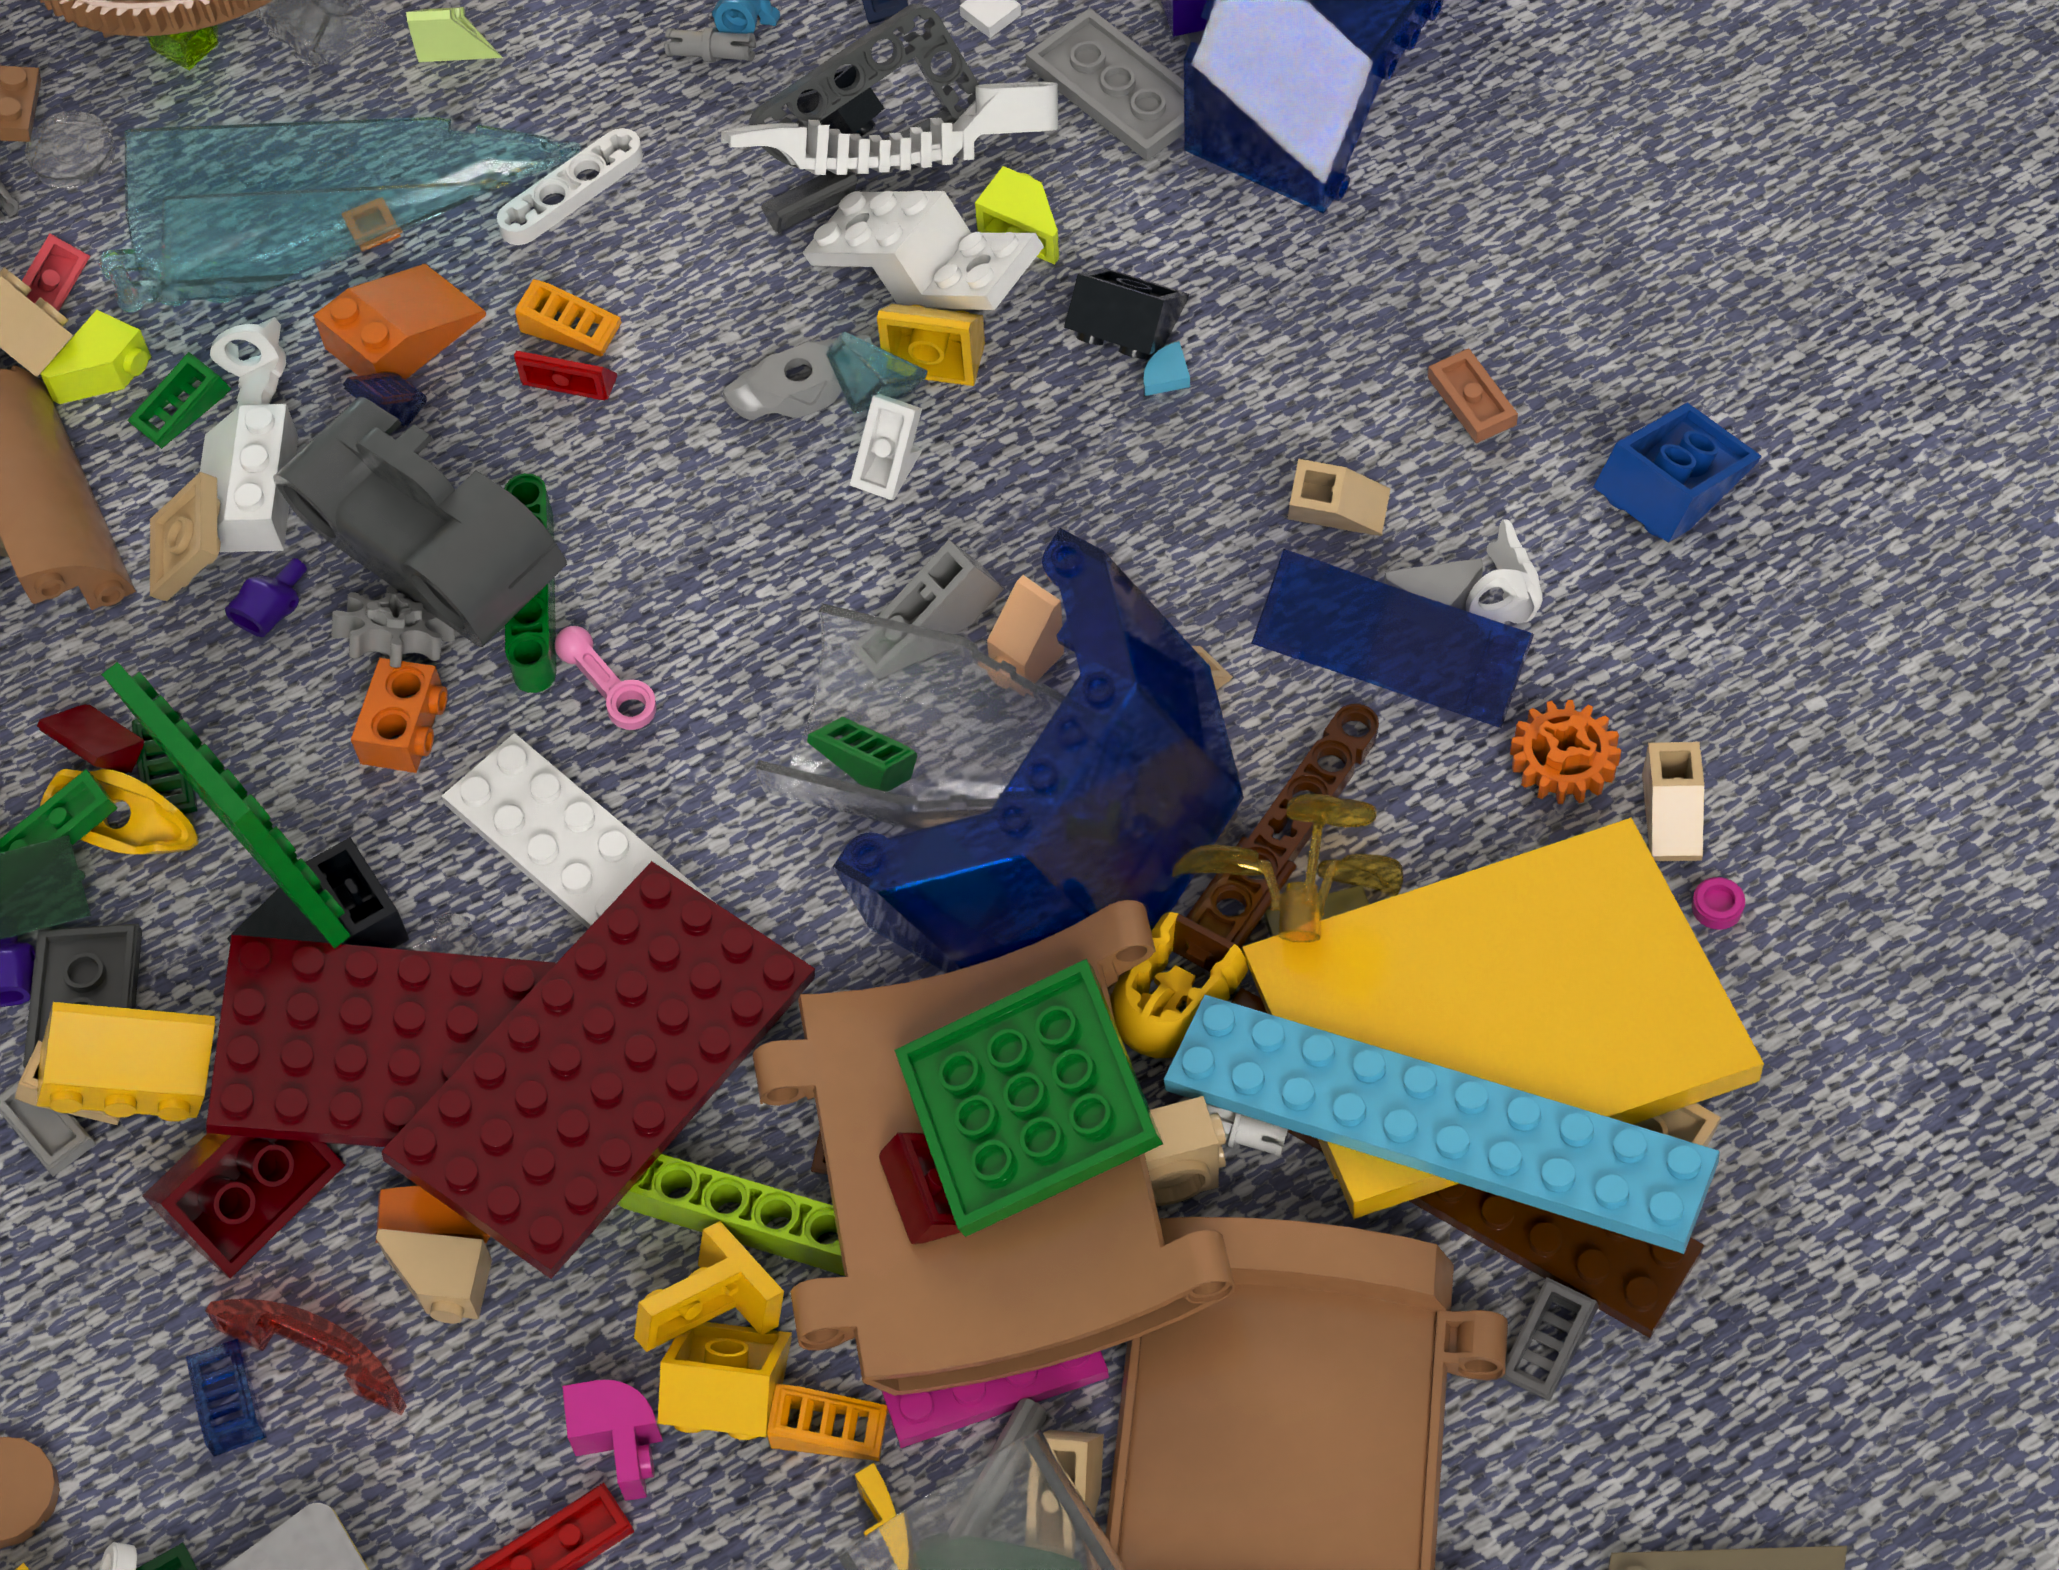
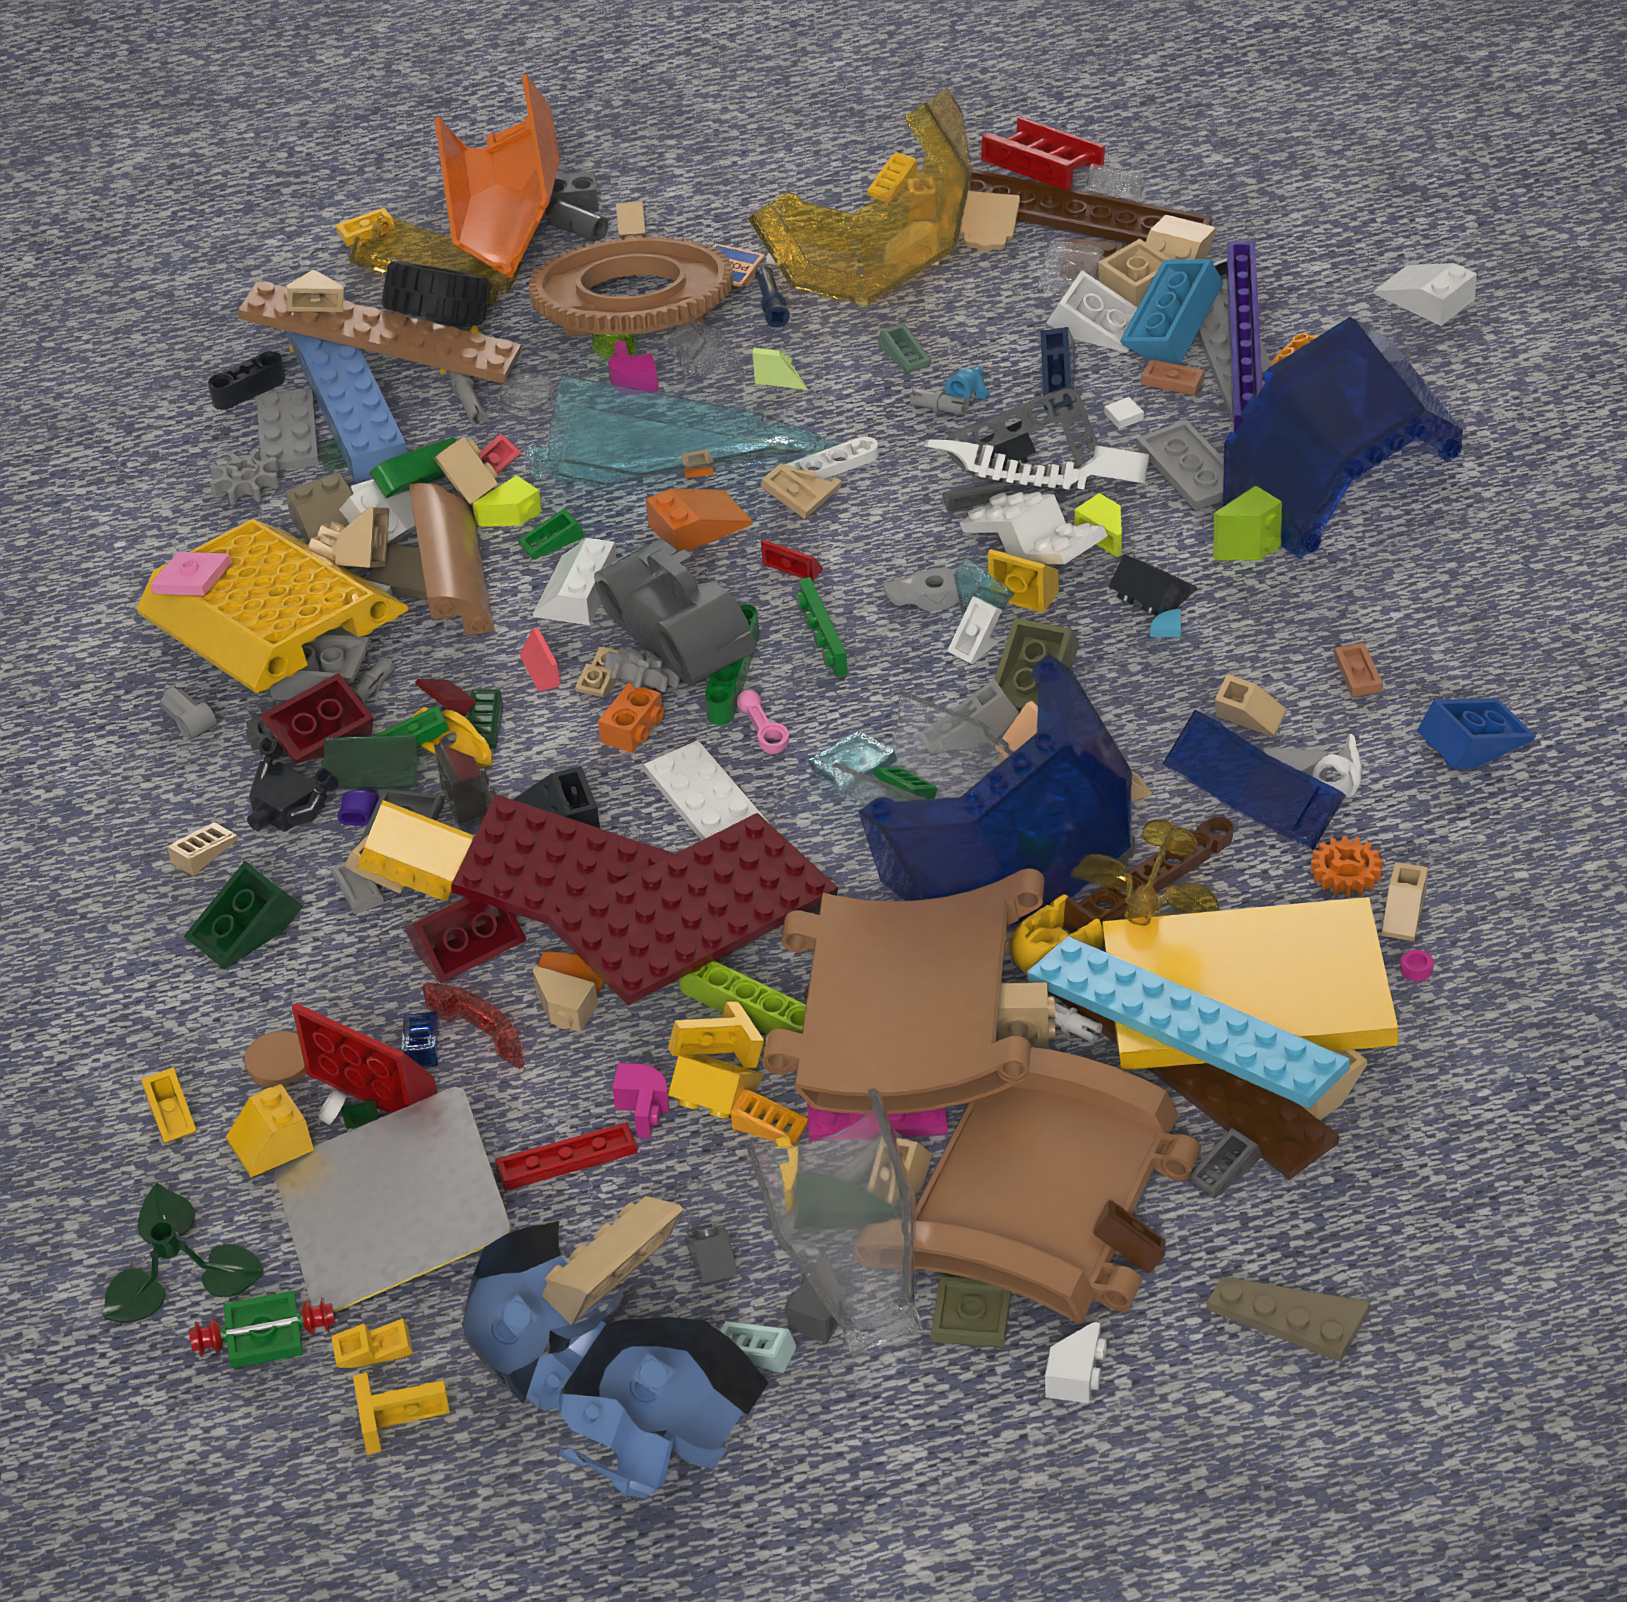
camera: 15 degrees right, 15 degrees down
green plate [101,662,351,949] -> none
tan plate [150,472,221,601] -> none
white hair [210,317,286,407] -> none
dark purple piece [225,558,307,637] -> none
clear blue slope [342,372,427,426] -> none
light orange slope [515,279,622,357] -> none
dark red slope [879,1132,961,1244] -> none
green plate [894,959,1163,1237] -> none
none -> red slope [292,1003,437,1114]
none -> clear smoke slope [434,743,496,829]
none -> coral slope [520,627,560,691]
none -> tan slope [575,647,619,698]
none -> dark pink brick [608,340,659,394]
none -> tan wing [760,463,842,519]
none -> green plate [795,577,848,677]
none -> clear light blue plate [809,731,897,791]
none -> olive slope [995,618,1080,715]
none -> reddish brown slope [1093,1200,1166,1273]
none -> lime slope [1213,486,1282,561]

